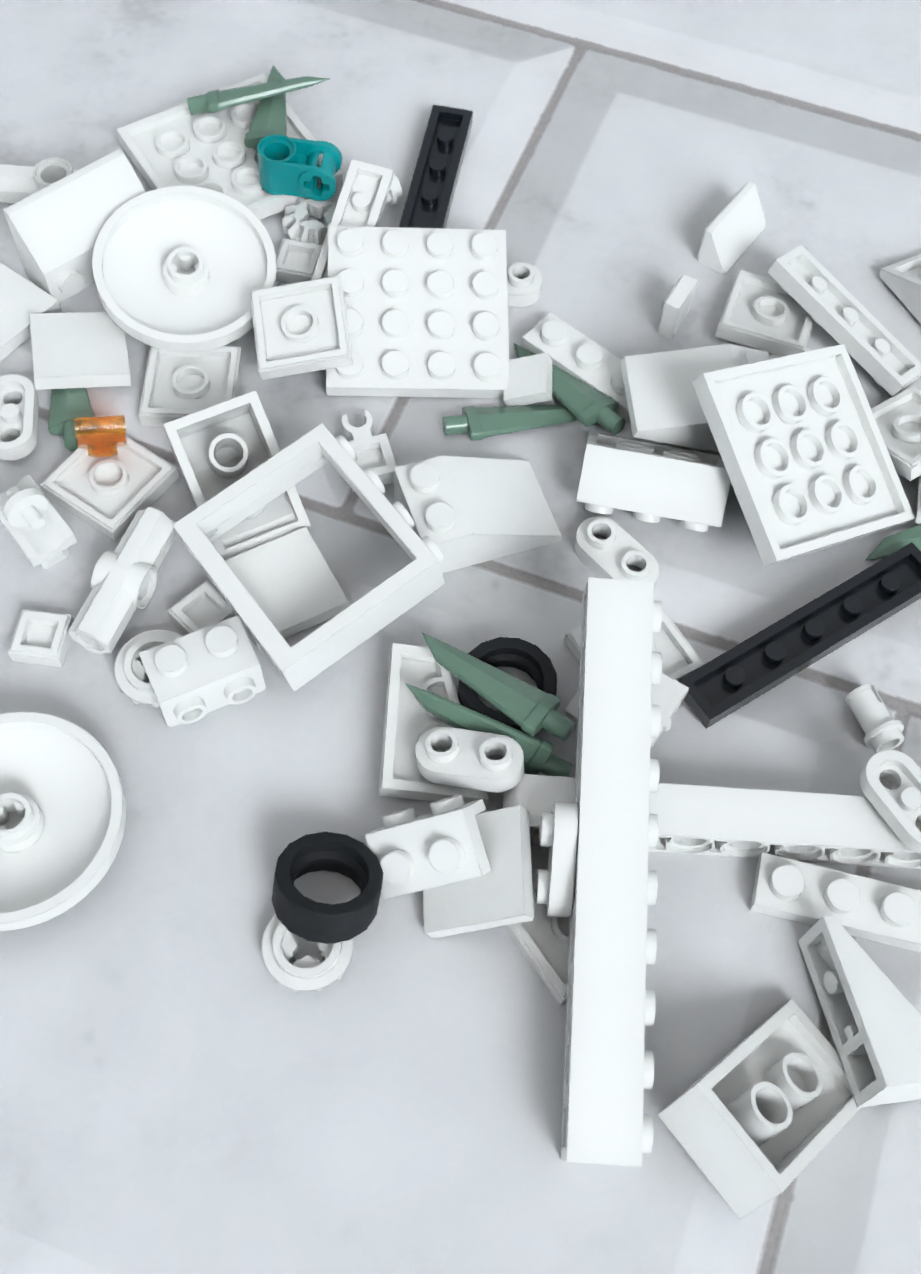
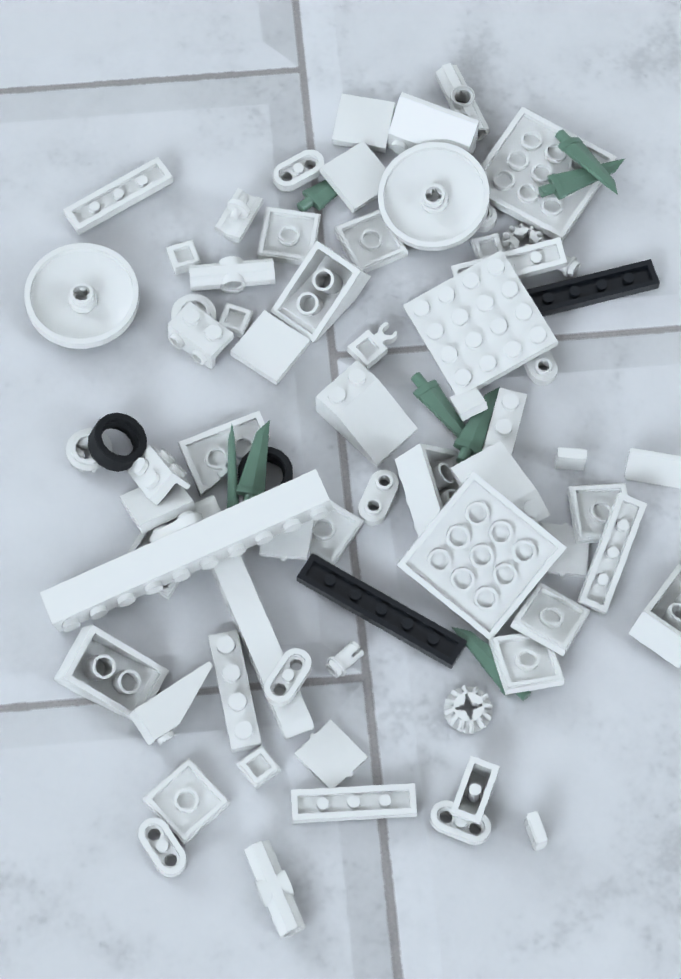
camera: 65 degrees right, 5 degrees up
clear orange plate [74,415,127,457] -> none
white window [172,423,445,692] -> none
white tile [249,275,353,380] -> none
teal piece [257,134,343,201] -> none
white plate [415,727,524,793] -> none

